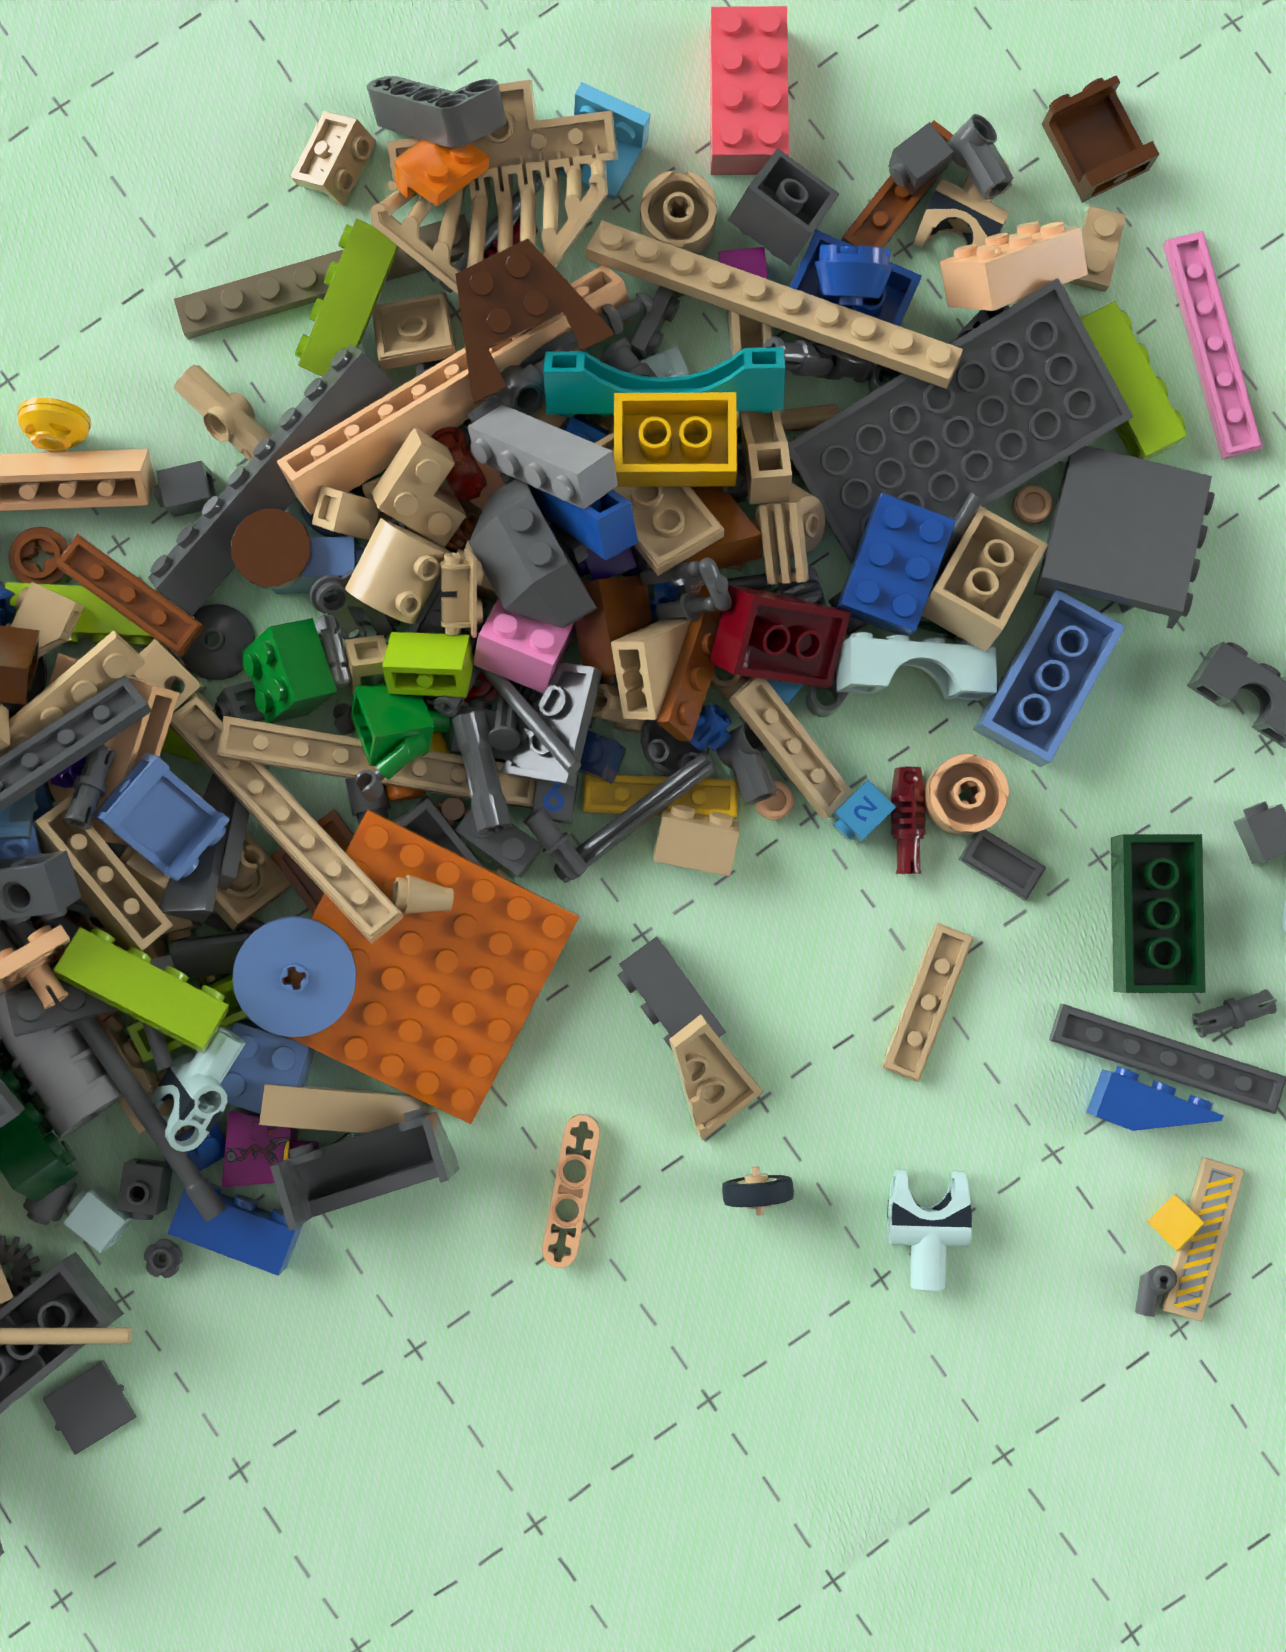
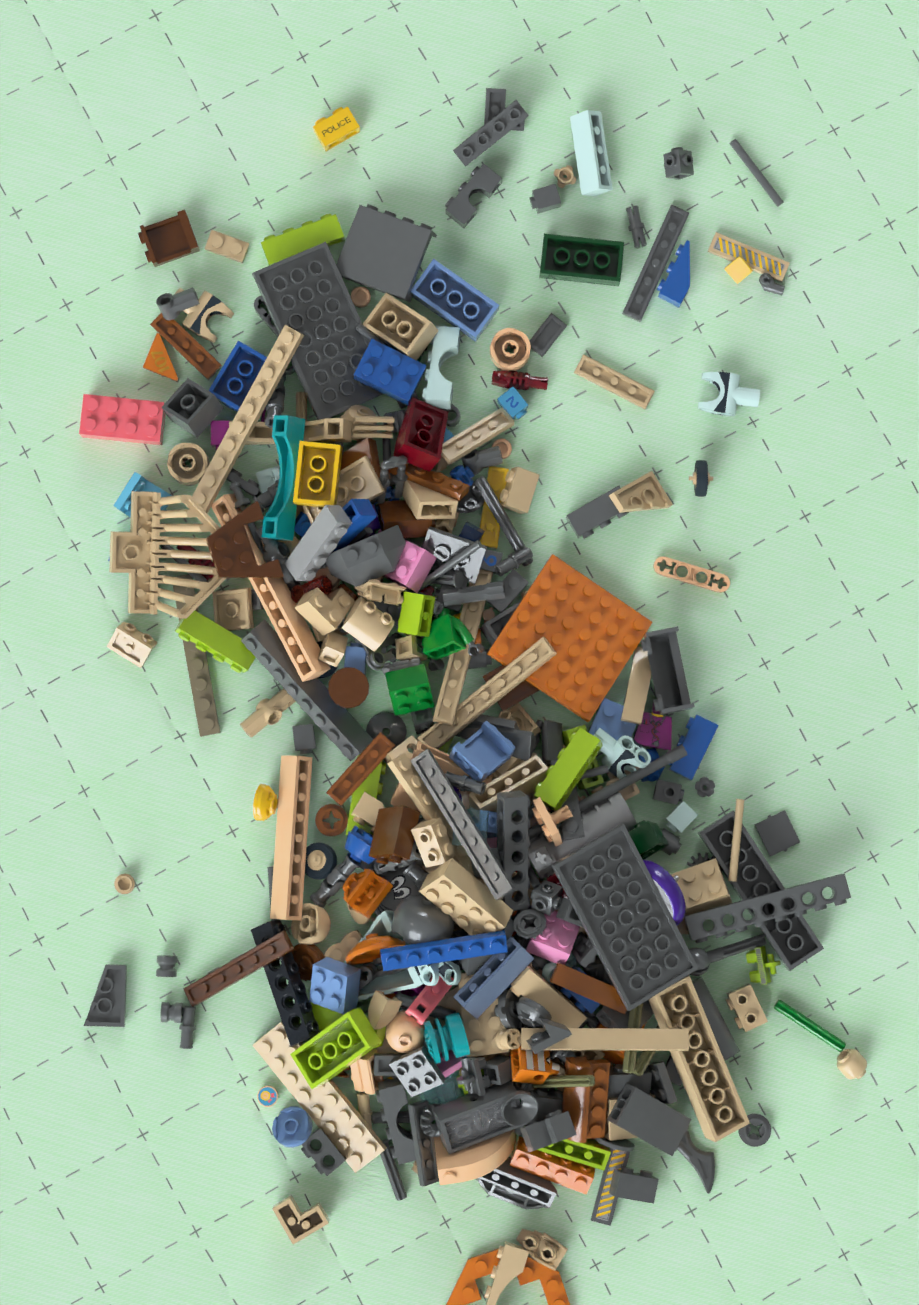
camera: 85 degrees left, 0 degrees up
medium blue piece [233,916,356,1037] -> none
dark grey beam [367,76,507,148] -> none
tan cone [392,874,454,914] -> none
orange slope [395,140,489,207] -> none
blue cone [815,245,894,306] -> none
dark grey brick [888,122,954,196] -> none
light nougat brick [940,221,1088,311] -> none
bright pink tile [1163,231,1263,460] -> none
none -> orange tile [143,333,179,382]

